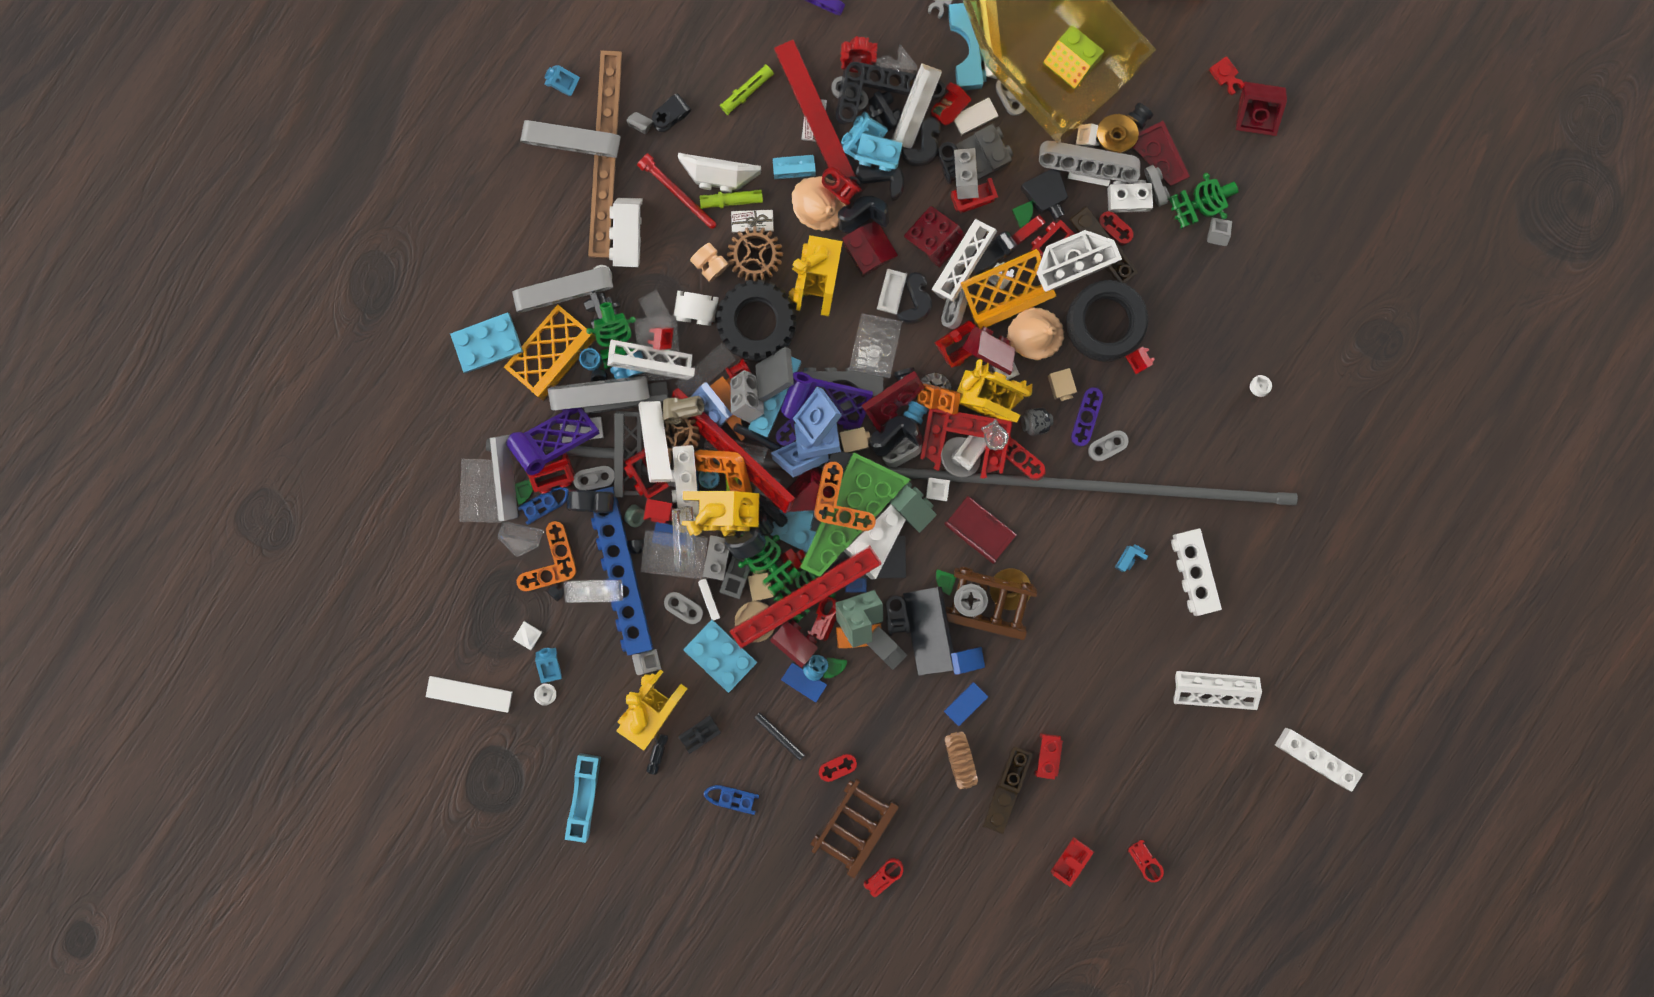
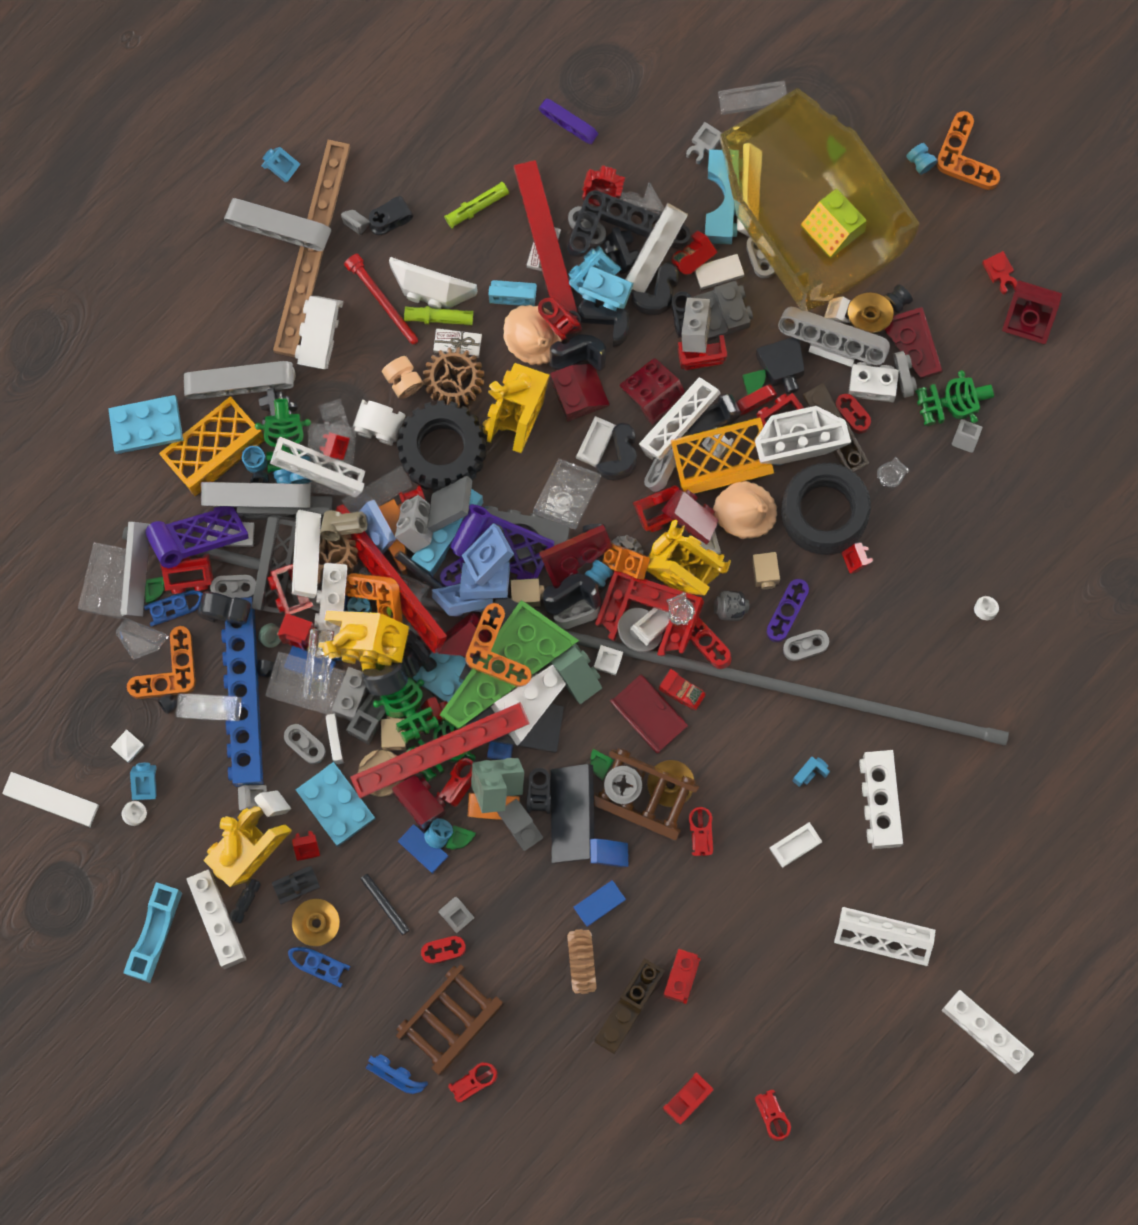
camera: 20 degrees right, 10 degrees down
none -> white brick [187,869,247,969]
none -> white tile [254,790,291,817]
none -> red tile [292,831,320,861]
none -> pearl gold dish [292,899,340,946]
none -> blue piece [366,1055,428,1094]
none -> light grey slope [438,897,474,933]
none -> red leg [659,669,706,711]
none -> red piece [689,807,713,856]
none -> white tile [769,822,822,868]
none -> clear animal [877,457,910,487]

